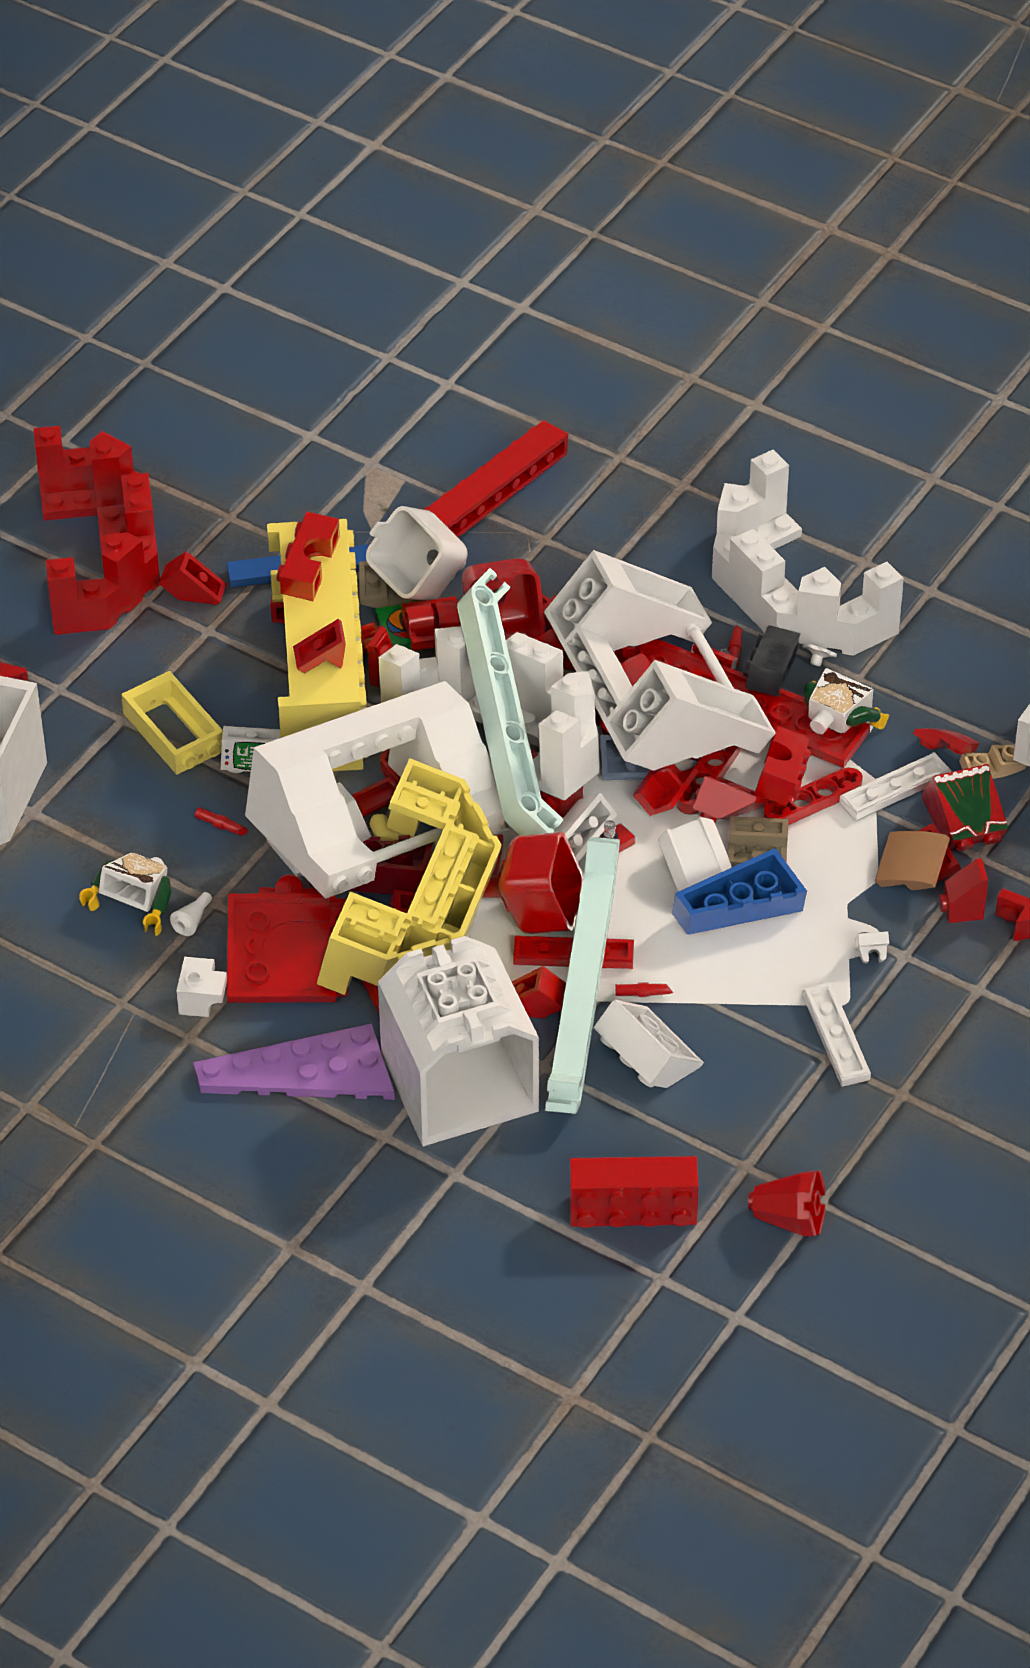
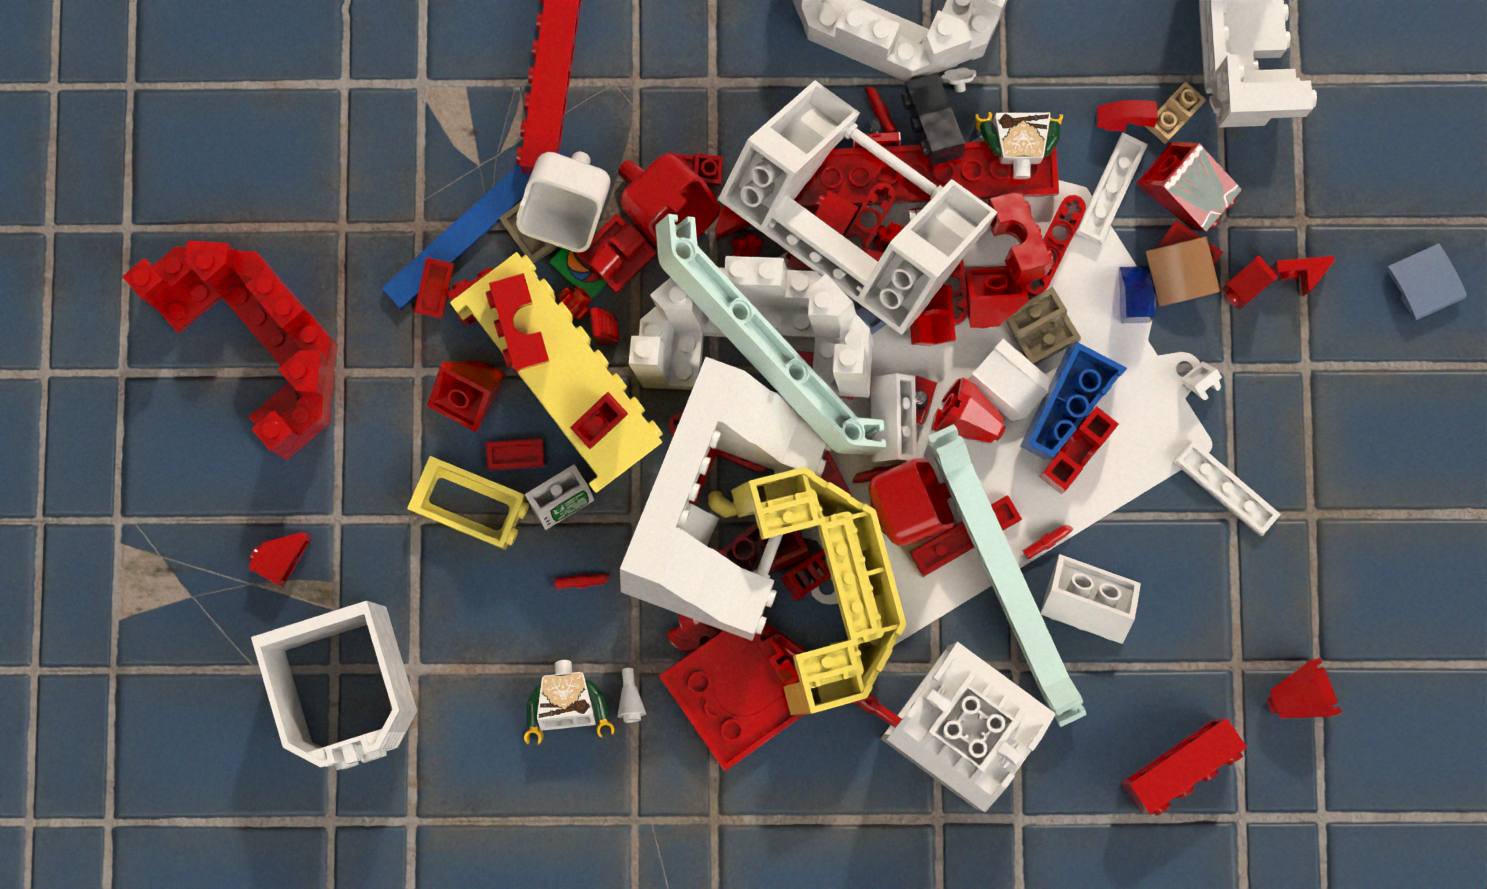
camera: 30 degrees left, 35 degrees up
red slope [159,551,227,605] -> none
white brick [177,957,227,1017] -> none
medium lavender wing [193,1023,395,1100] -> none
red slope [511,966,566,1019] -> none
none -> red tile [413,257,454,319]
none -> red slope [427,361,505,432]
none -> red tile [486,438,545,471]
none -> red cone [931,378,1006,443]
none -> red arch [1039,406,1119,494]
none -> clear blue slope [1119,266,1155,324]

